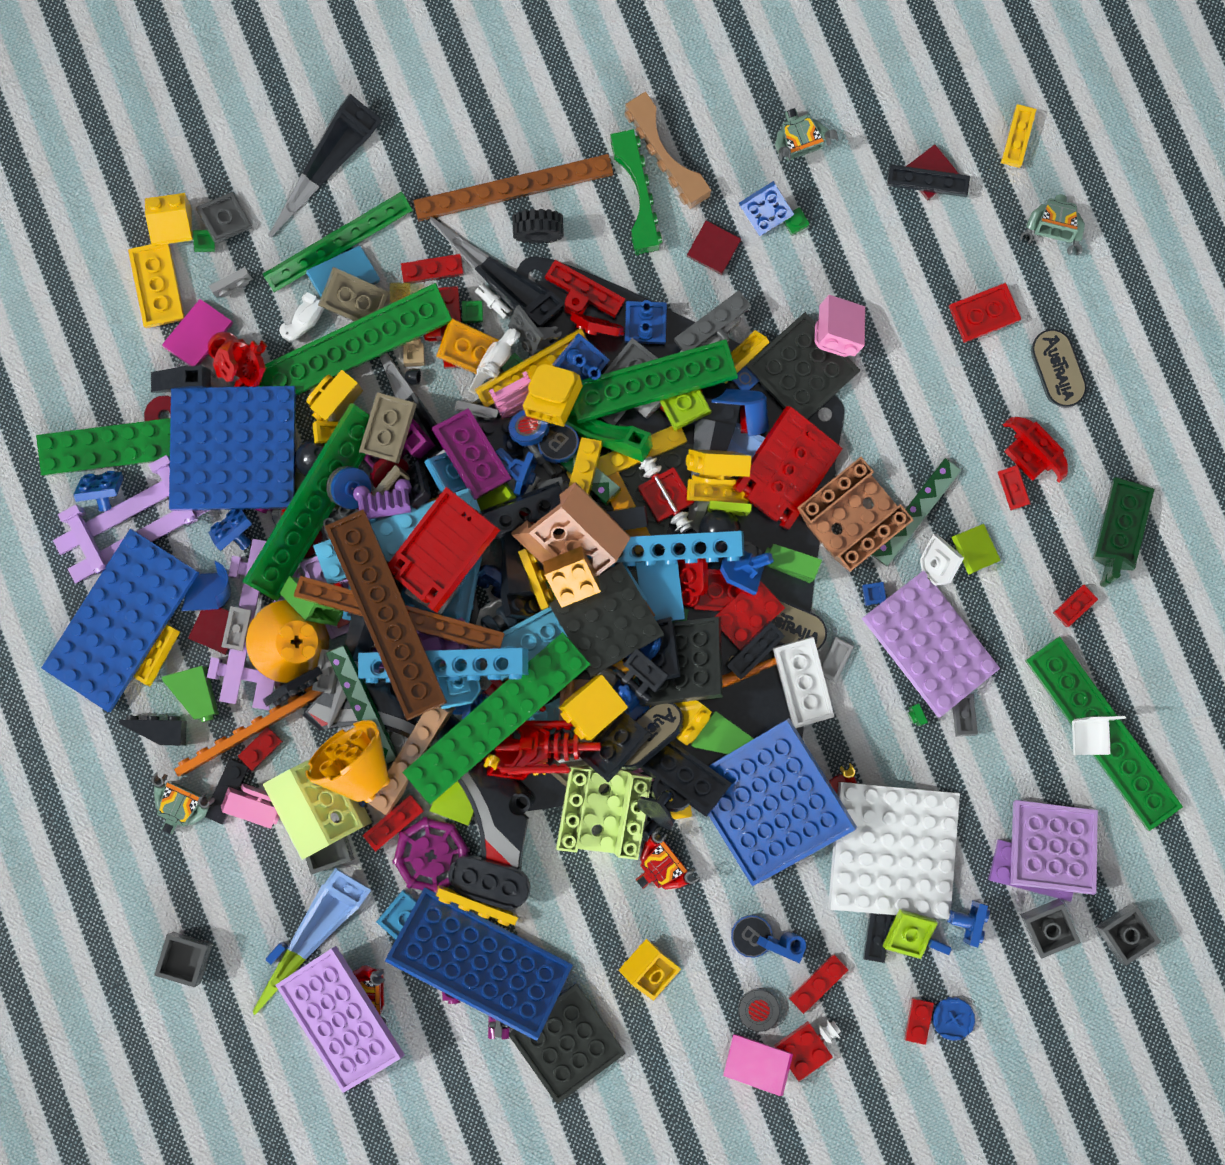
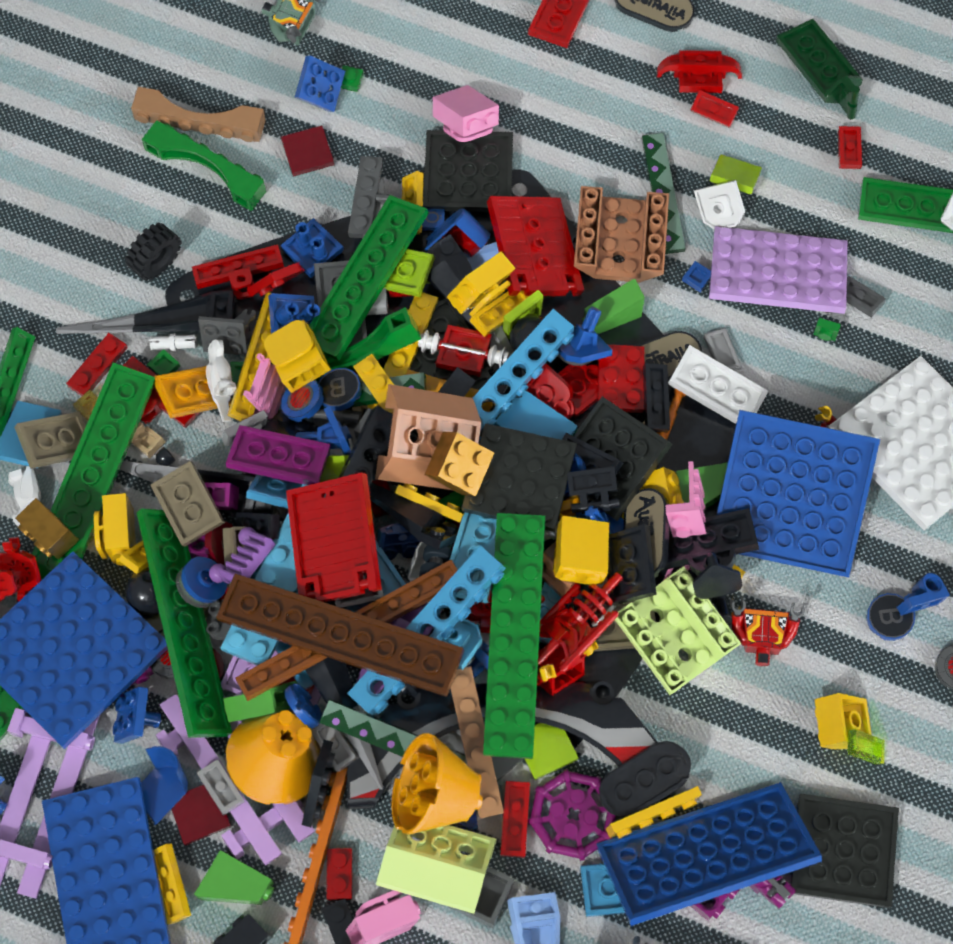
camera: 45 degrees left, 15 degrees down
dark orange plate [413,154,613,221] -> none
none -> pearl gold brick [15,498,79,560]
none -> blue tile [284,683,322,728]
none -> bright pink plate [666,461,706,538]
none -> clear neon green tile [848,729,885,765]

